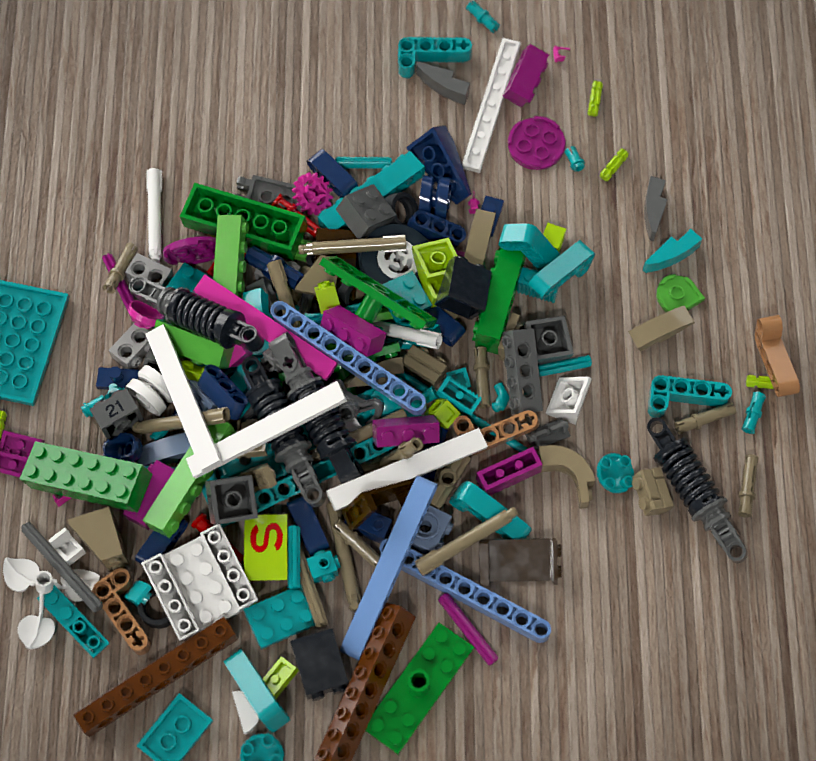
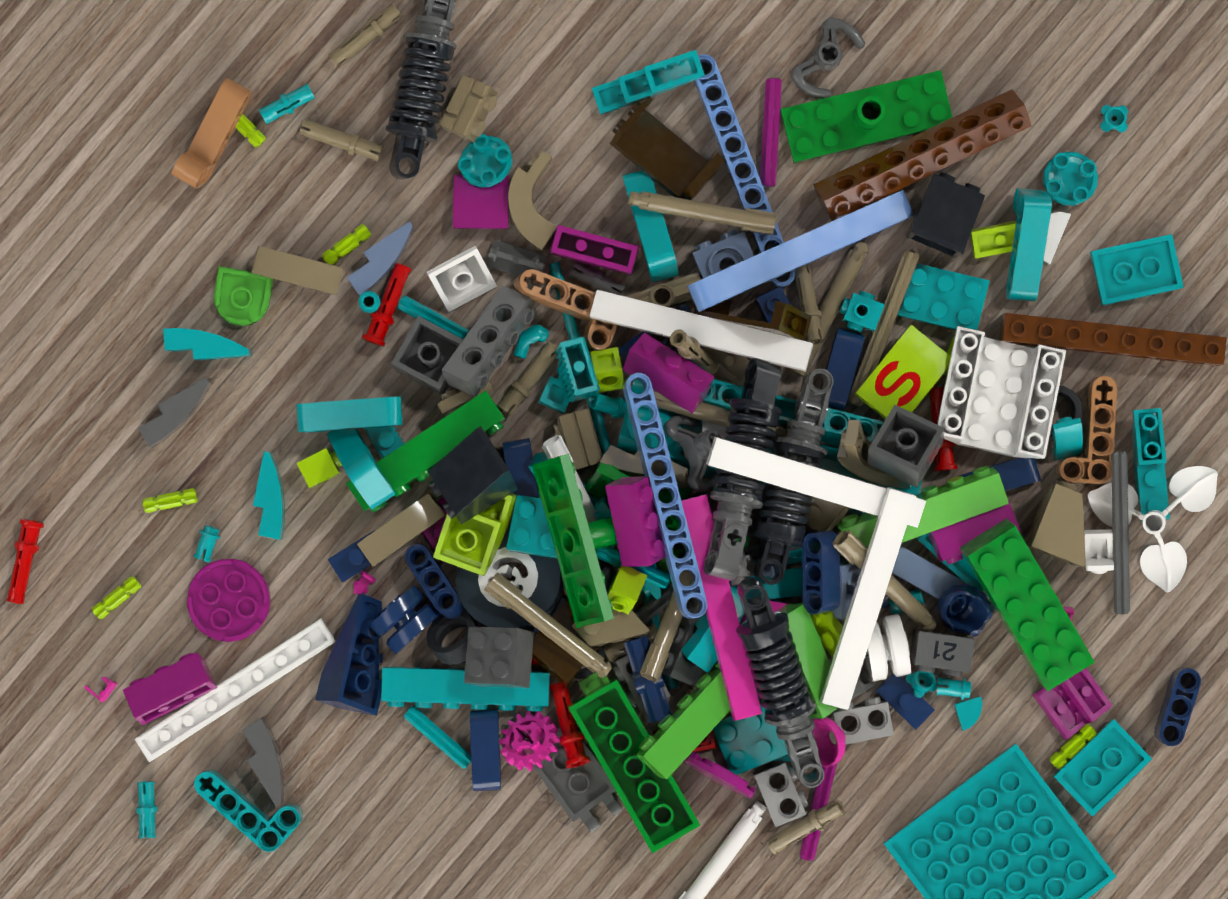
camera: 150 degrees left, 20 degrees up
teal axle [287,525,300,589] -> none
teal beam [648,375,732,418] -> none
none -> red pin [6,518,44,604]
none -> teal slope [253,451,285,540]
none -> lime axle [322,224,371,265]
none -> sand blue slope [347,221,414,296]
none -> teal pin [358,291,380,313]
none -> red pin [361,263,412,347]
none -> magenta slope [453,175,509,229]
none -> dark grey pin [568,261,625,295]
none -> teal slope [592,50,705,115]
none -> dark grey piece [791,17,865,99]
none -> teal tile [954,696,982,731]

